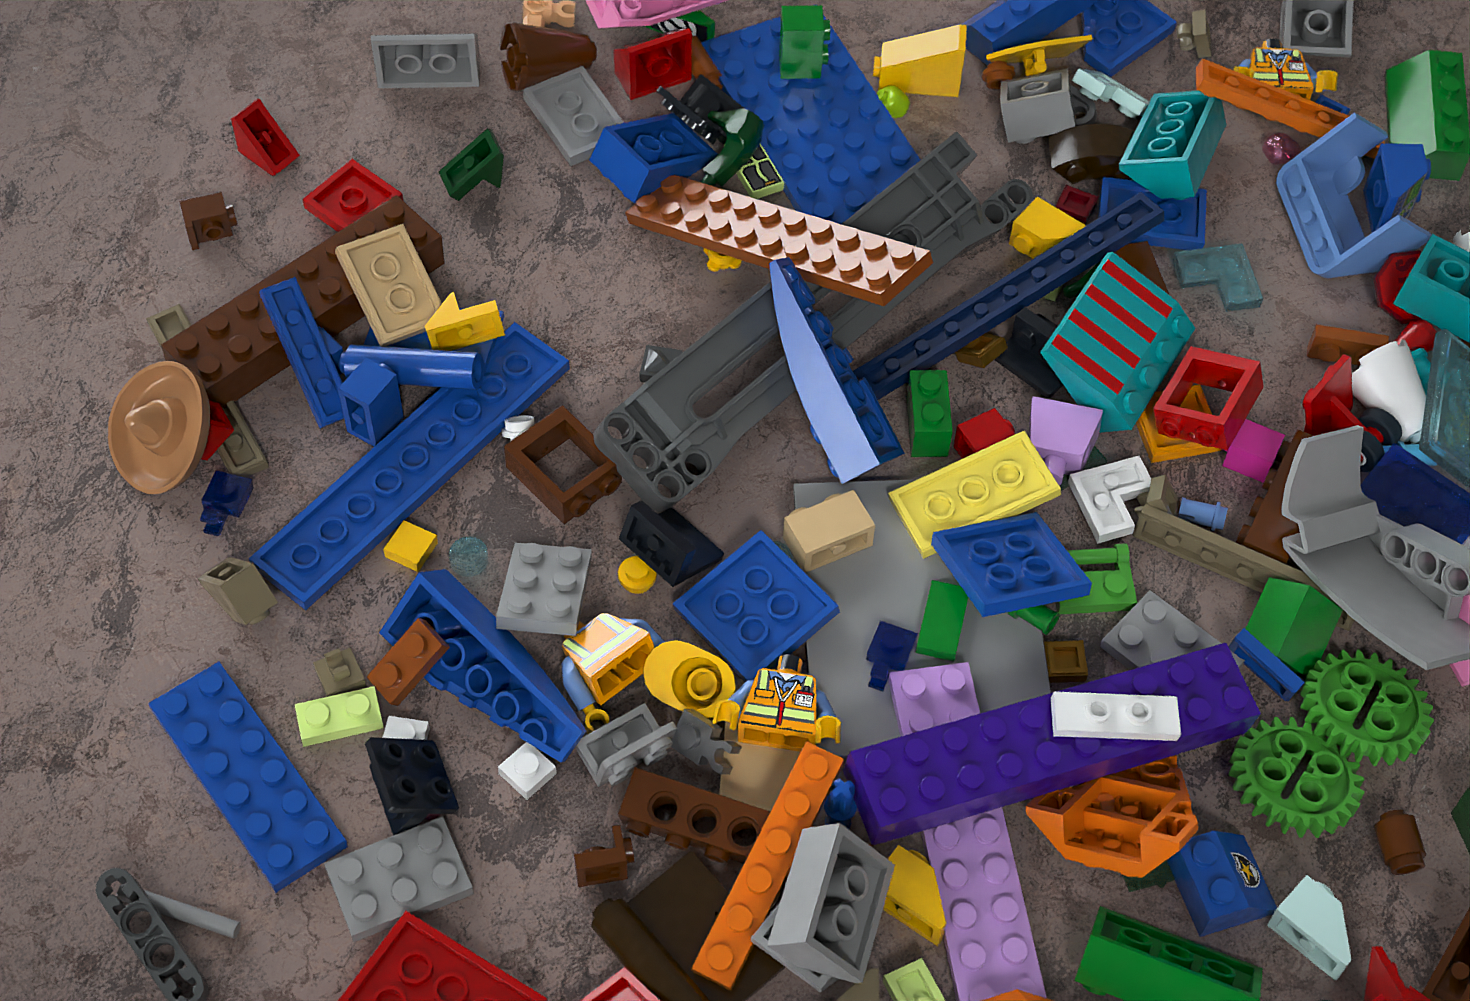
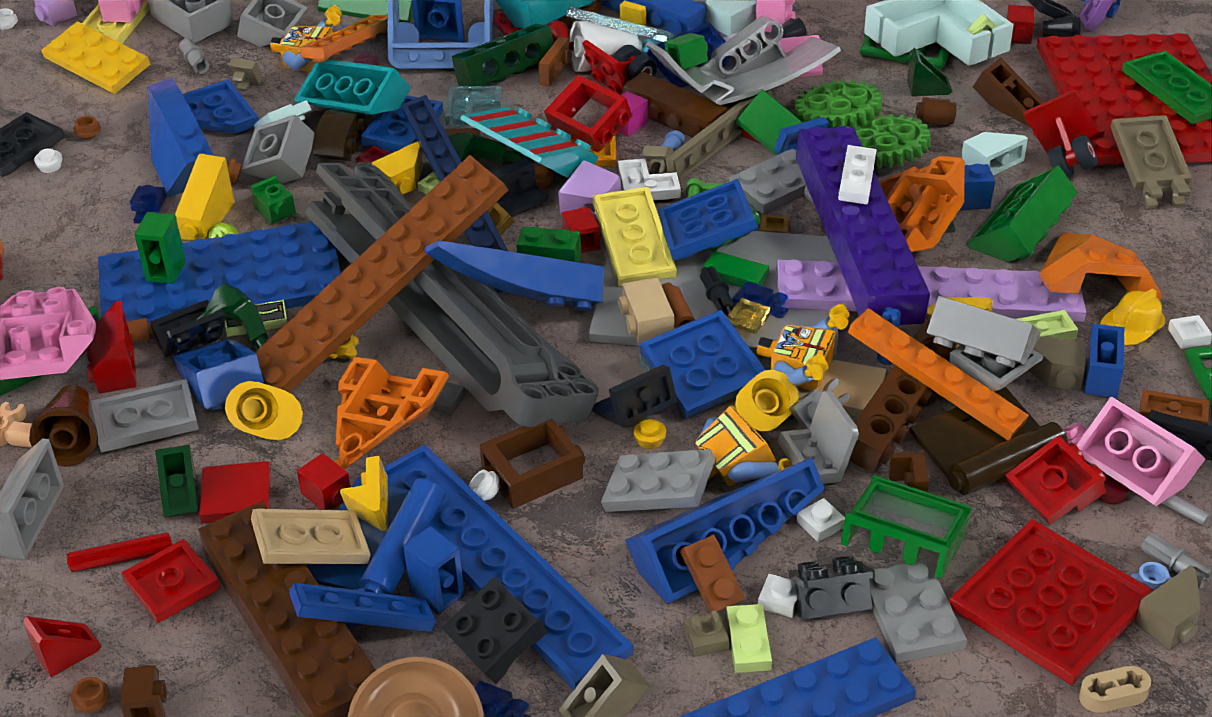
camera: 75 degrees left, 15 degrees down
yellow tile [383,520,438,572] -> none
clear light blue tile [449,537,488,577] -> none
yellow shield [986,35,1093,76] -> none
none -> red axle [67,533,172,572]
none -> dark orange plate [71,677,110,713]
none -> clear blue plate [130,185,167,223]
none -> red tile [199,461,271,524]
none -> yellow piece [225,381,303,441]
none -> green brick [250,175,296,224]
none -> red brick [296,453,351,510]
none -> orange wedge [335,357,449,470]
none -> black brick [442,577,549,684]
none -> dark green brick [451,23,554,91]
none -> dark orange cylinder [662,282,695,329]
none -> green brick [664,33,708,70]
none -> black axle [700,266,737,317]
none -> clear yellow plate [728,298,770,334]
none -> green window [841,475,972,579]

